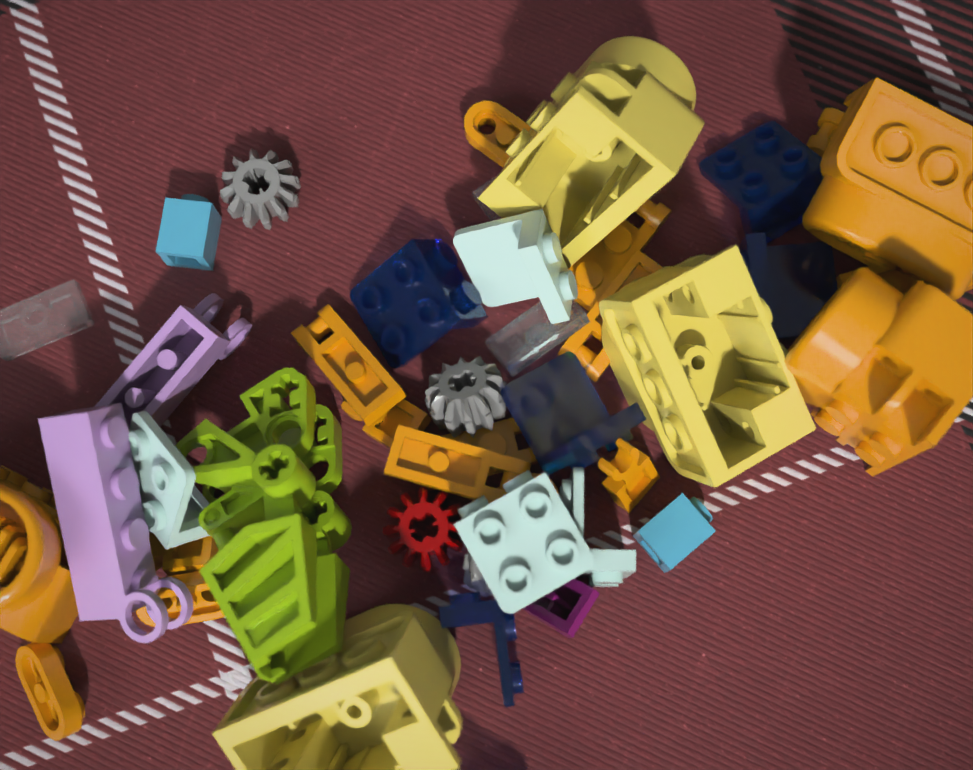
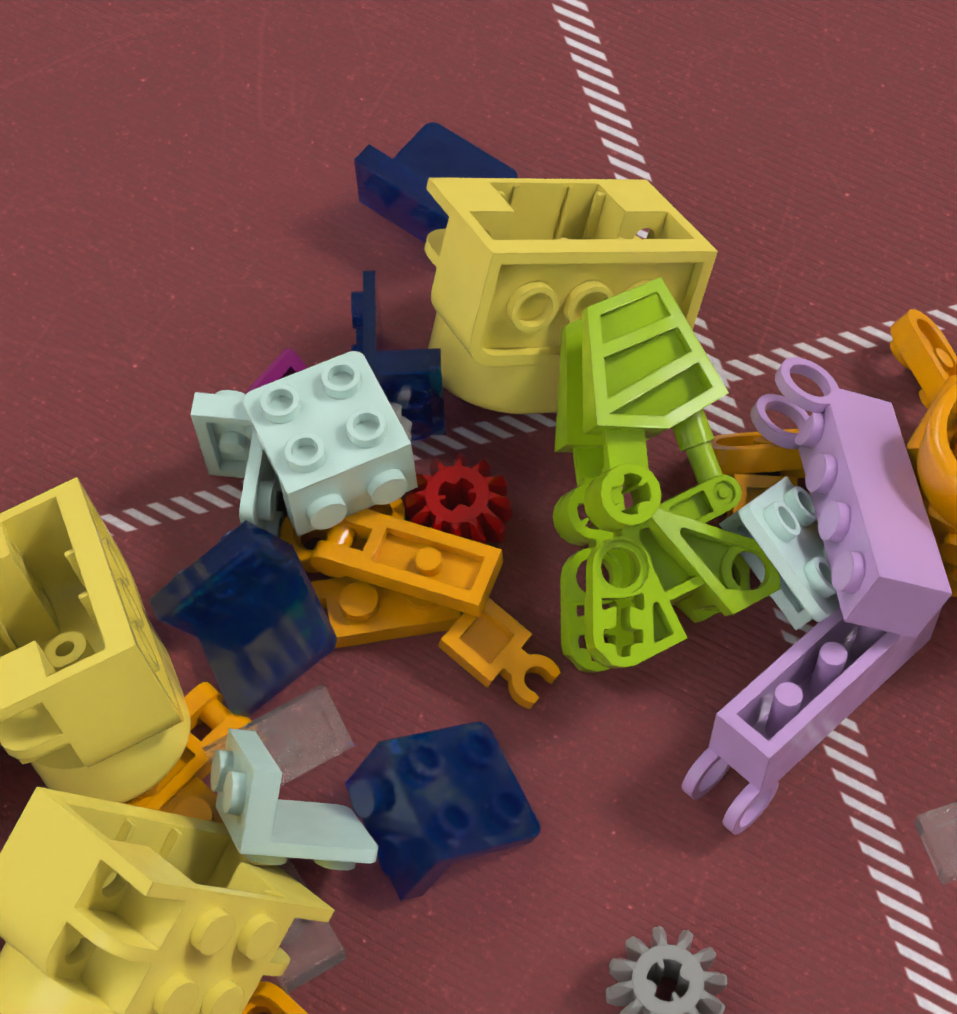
camera: 175 degrees left, 15 degrees down
medium azure brick [155,194,222,271] -> none
light orange plate [291,304,406,427] -> none
light grey gear [425,356,509,438] -> none
light orange plate [598,438,660,513] -> none
medium azure brick [633,493,716,573] -> none

